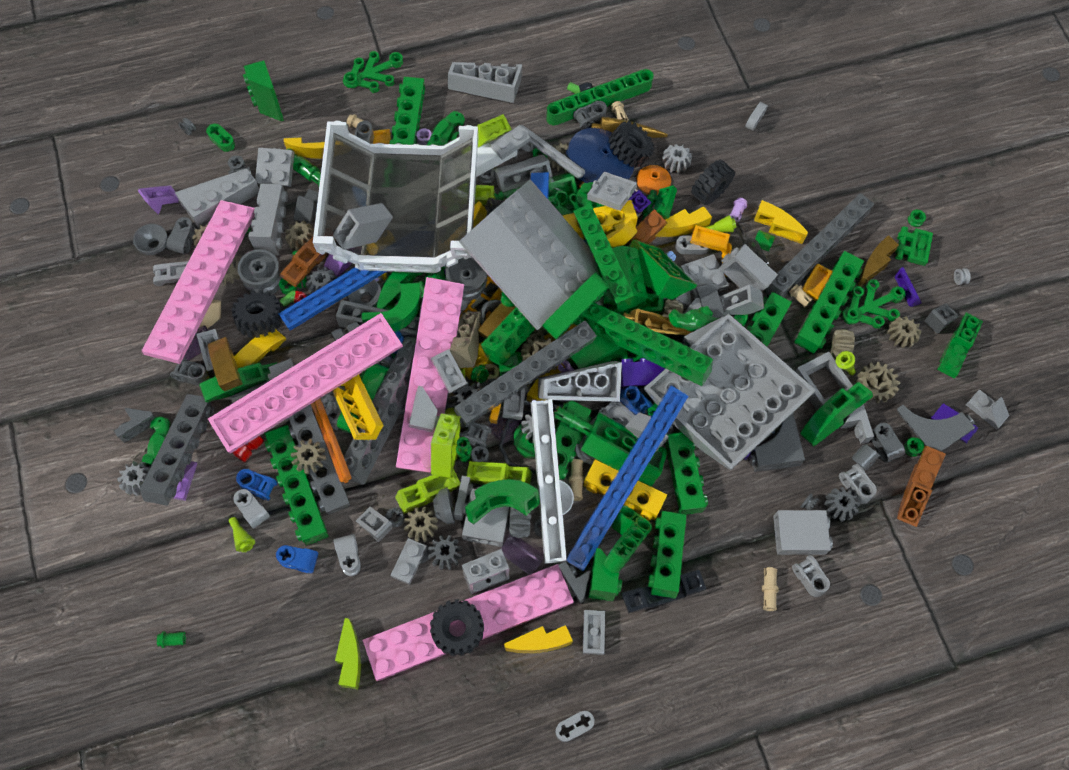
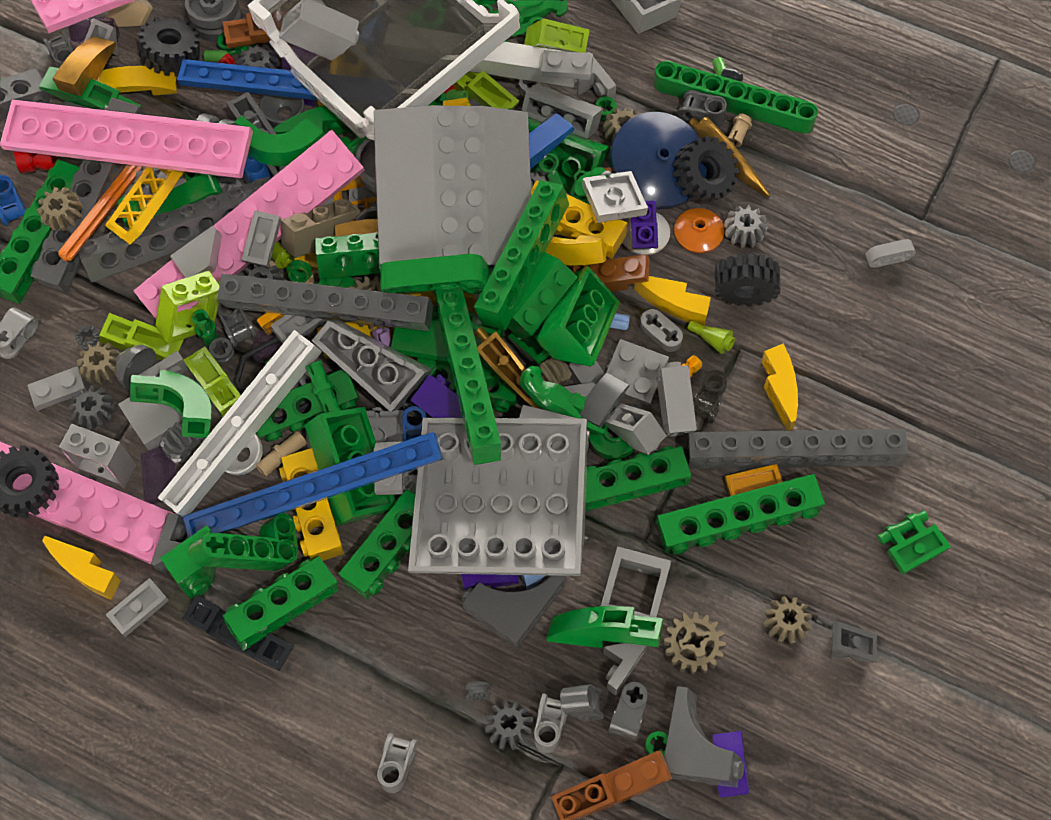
camera: 50 degrees right, 0 degrees up
light grey slope [356,507,393,542] -> none
light grey axle [518,125,585,178] -> none
light grey beam [555,711,594,742] -> none
green plate [642,185,677,221] -> none
light orange tile [690,225,730,252] -> none
lavender pin [730,198,747,222] -> none
green slope [752,230,775,252] -> none
tan pin [762,567,779,611] -> none
light grey brick [773,510,833,555] -> none
tan pin [789,284,813,308] -> none
dark tan gear [830,329,855,359] -> none
lime cone [836,351,856,375] -> none
green plant [842,279,905,329] -> none
pearl gold slope [858,235,899,287] -> none
dark purple slope [895,267,922,307] -> none
green bush [907,209,926,227] -> none
green slope [937,312,983,379] -> none
light grey bush [954,268,971,285] -> none
light grey slope [966,390,1009,430] -> none

